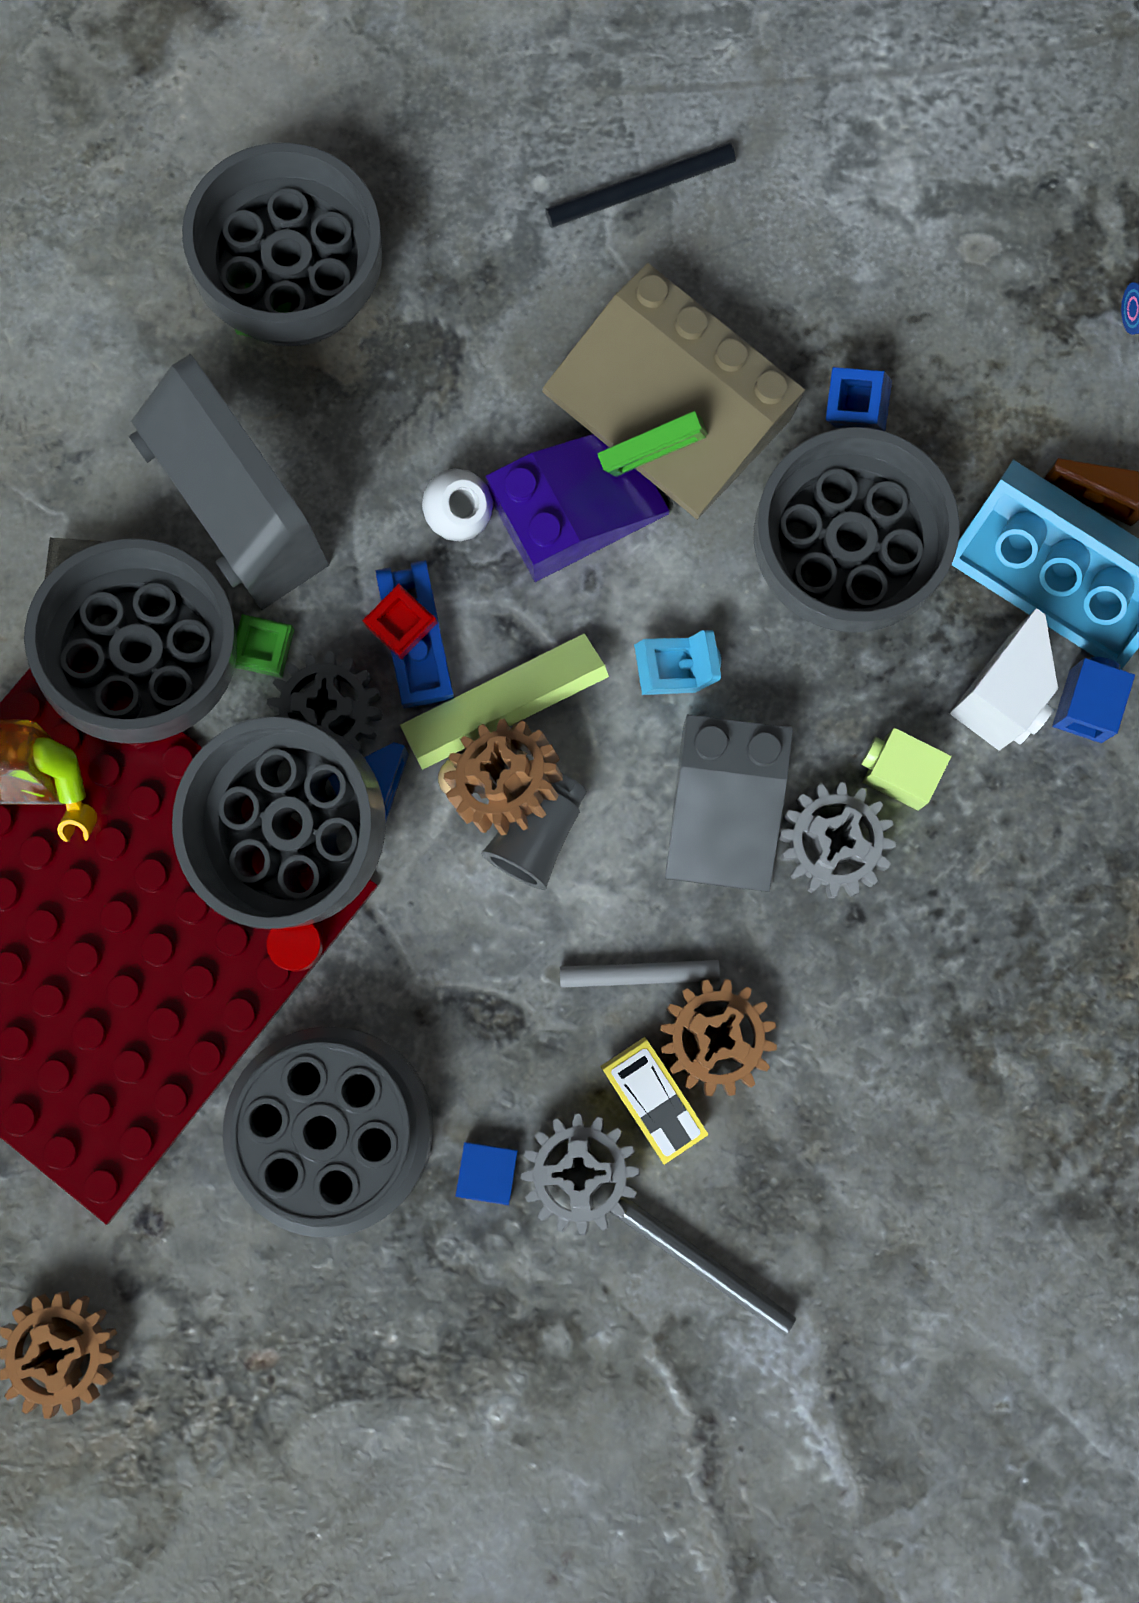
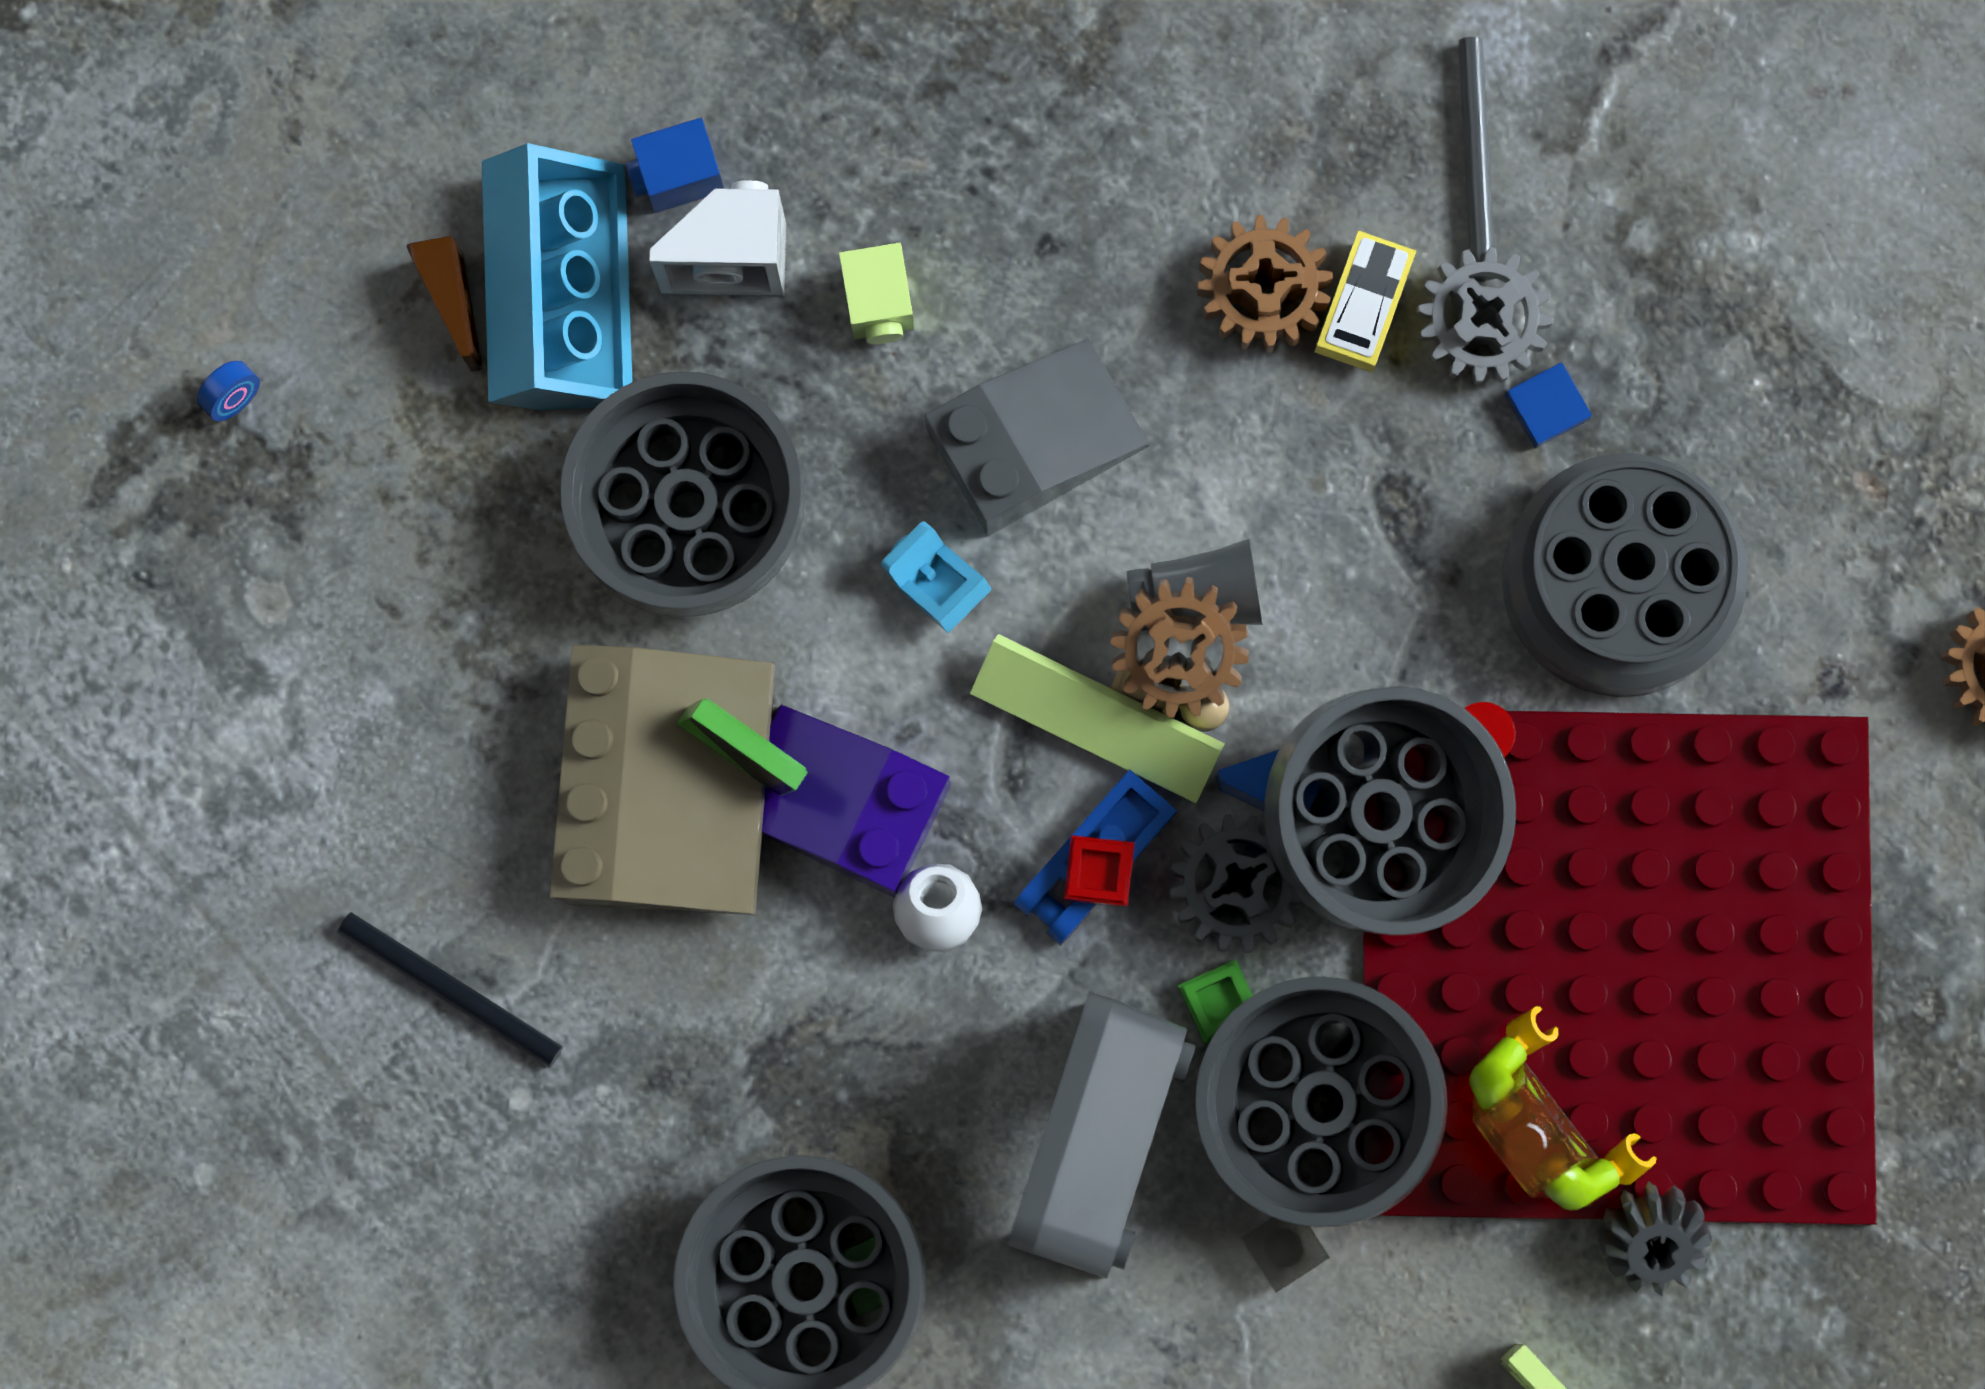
camera: 125 degrees left, 0 degrees up
light grey bar [560,960,720,988] -> none
light grey gear [778,782,896,899] -> none
blue brick [826,367,892,431] -> none

